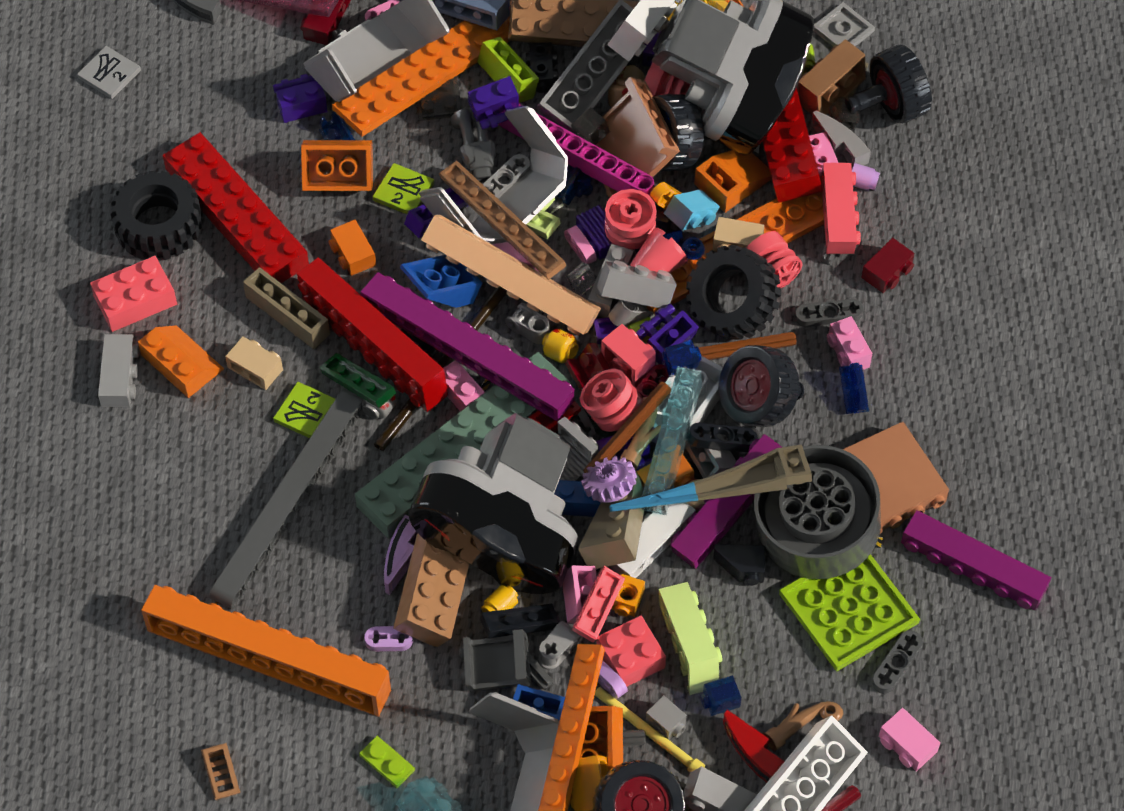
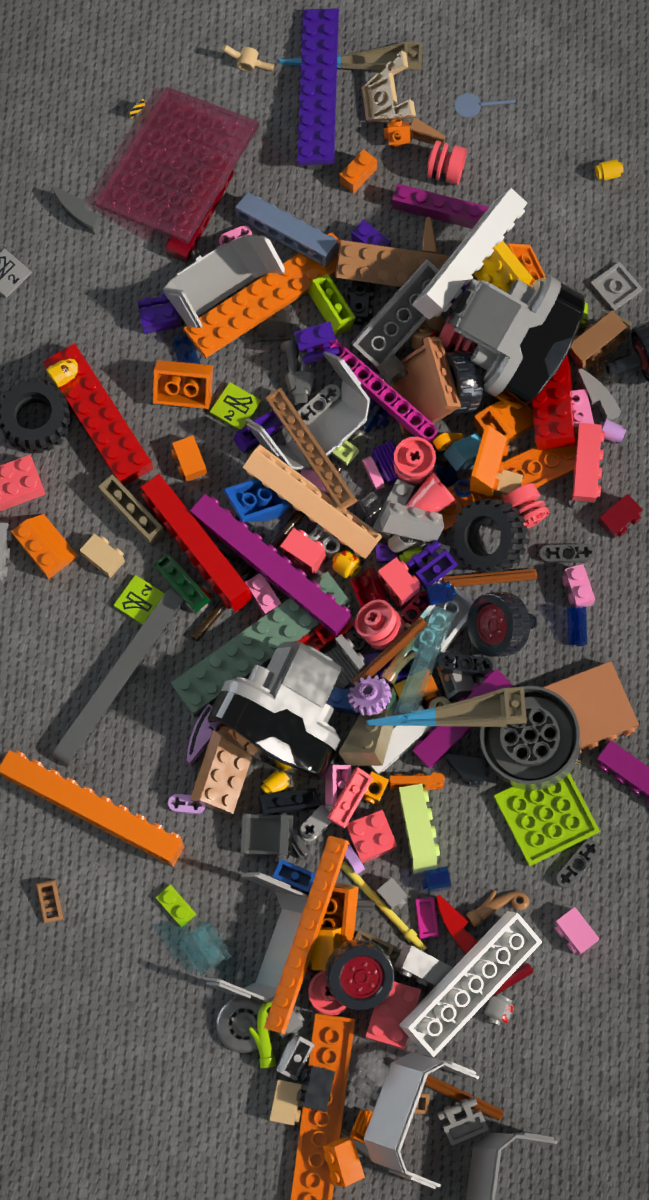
camera: 10 degrees right, 15 degrees up
none -> yellow rock [46,359,78,387]
none -> coral brick [280,528,326,577]
none -> orange hinge [389,772,445,790]
none -> dark pink tile [415,897,439,939]
none -> orange slope [470,425,509,496]

